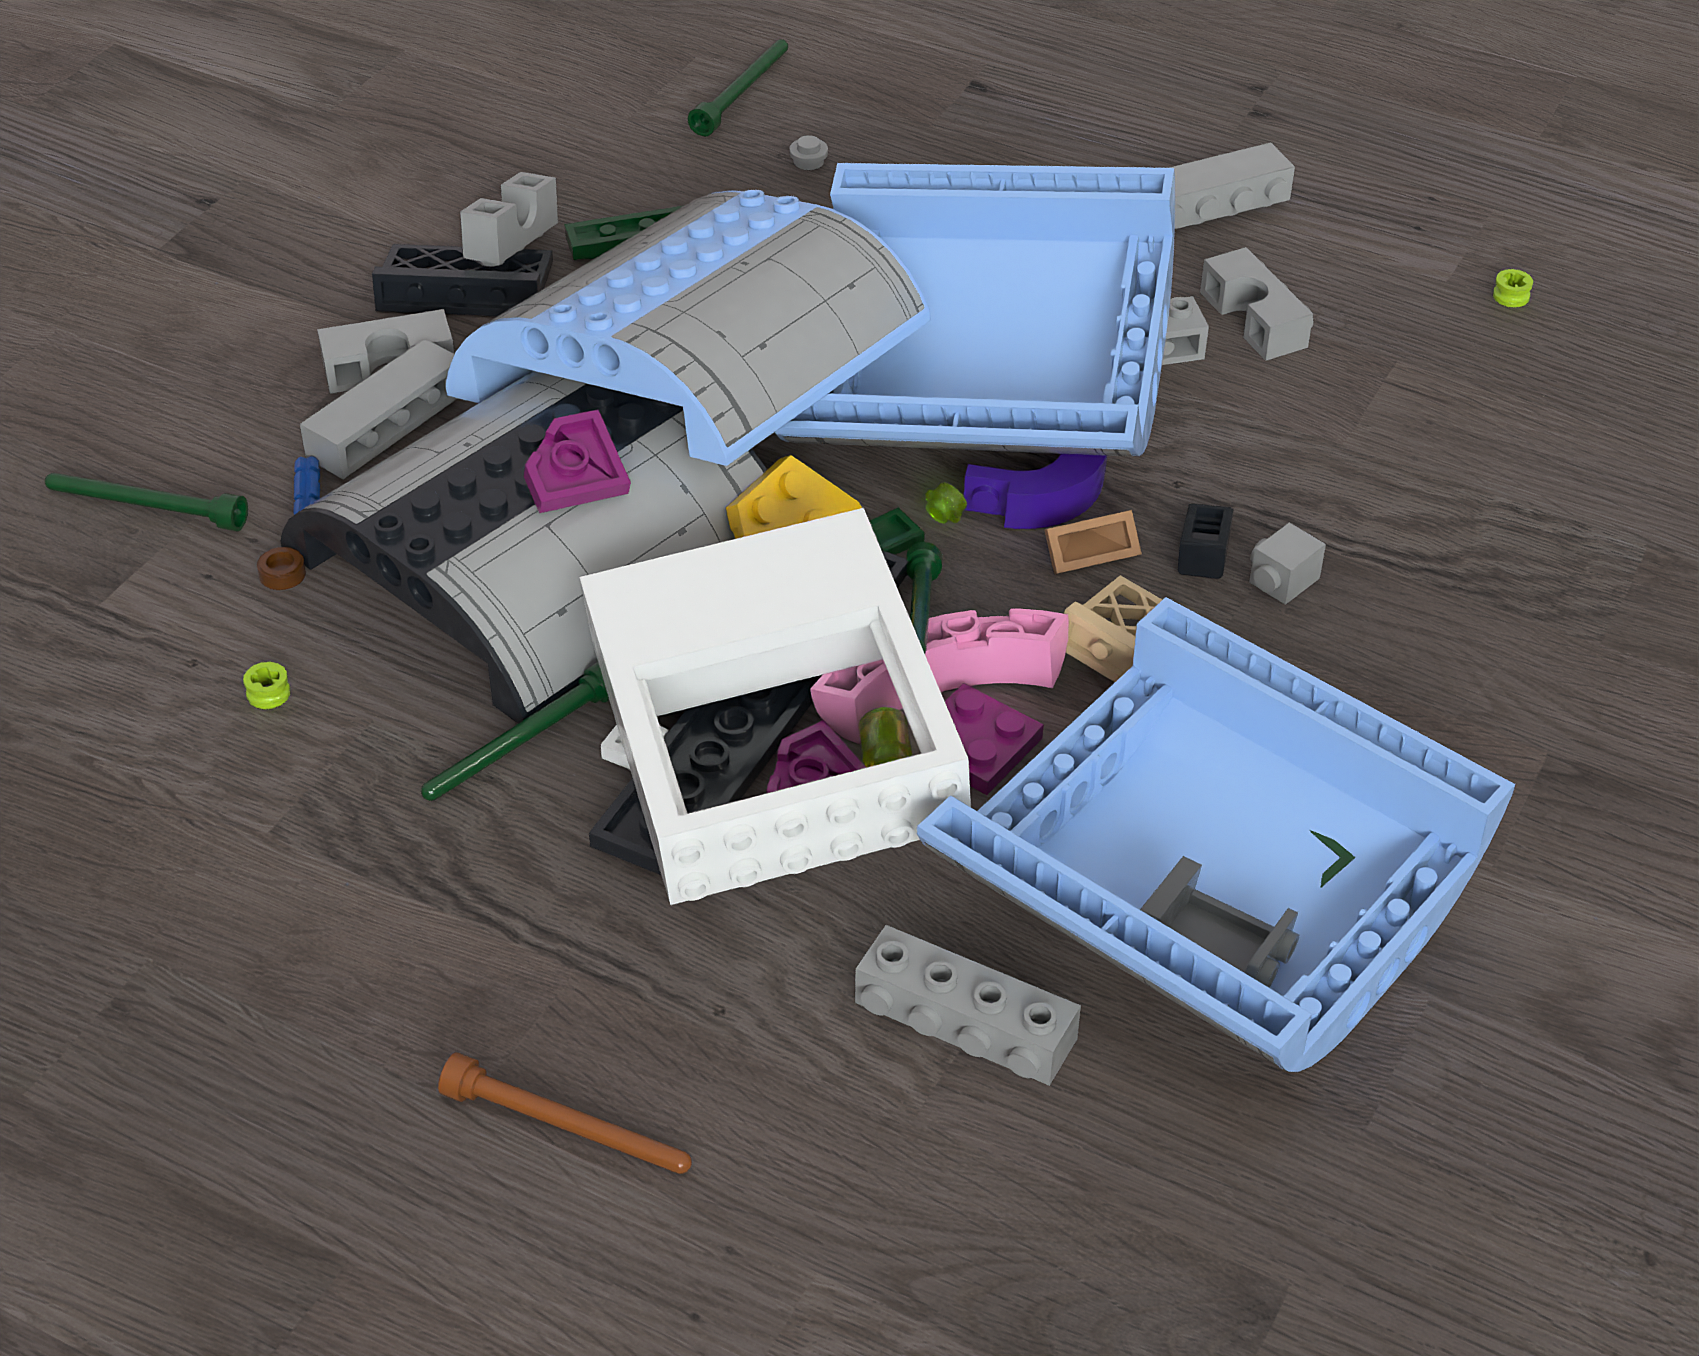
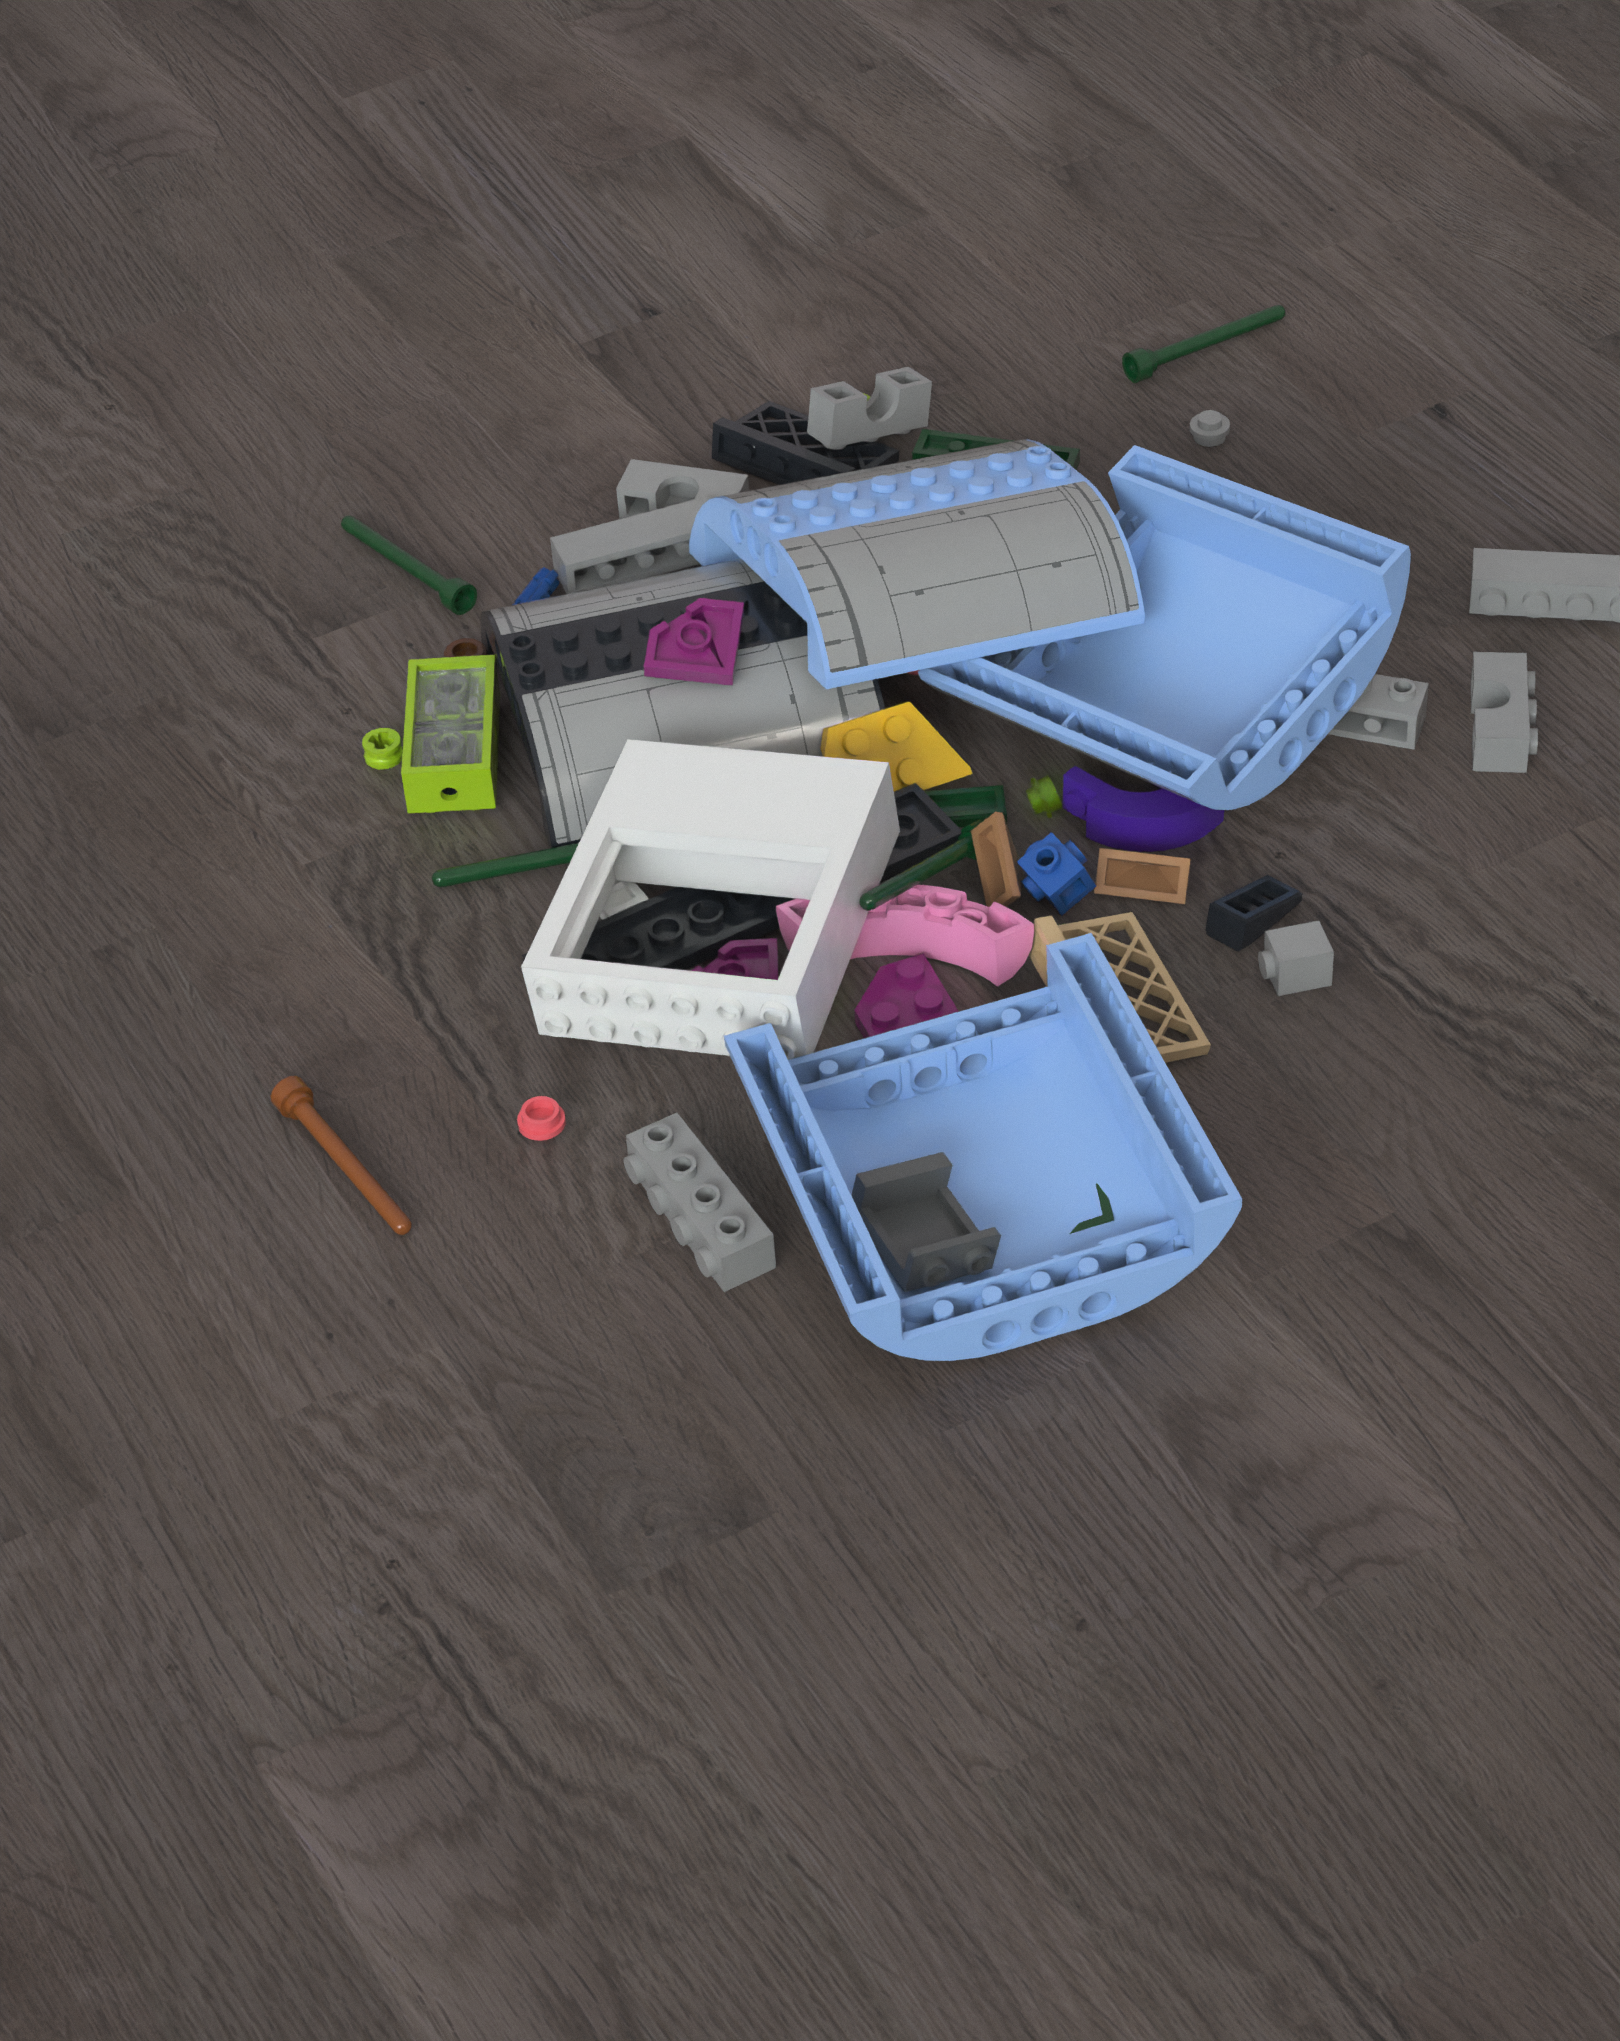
camera: 35 degrees right, 0 degrees up
none -> brick [401,655,500,813]
none -> coral plate [517,1096,566,1141]
none -> medium nougat slope [971,812,1024,907]
none -> blue brick [1017,832,1096,916]

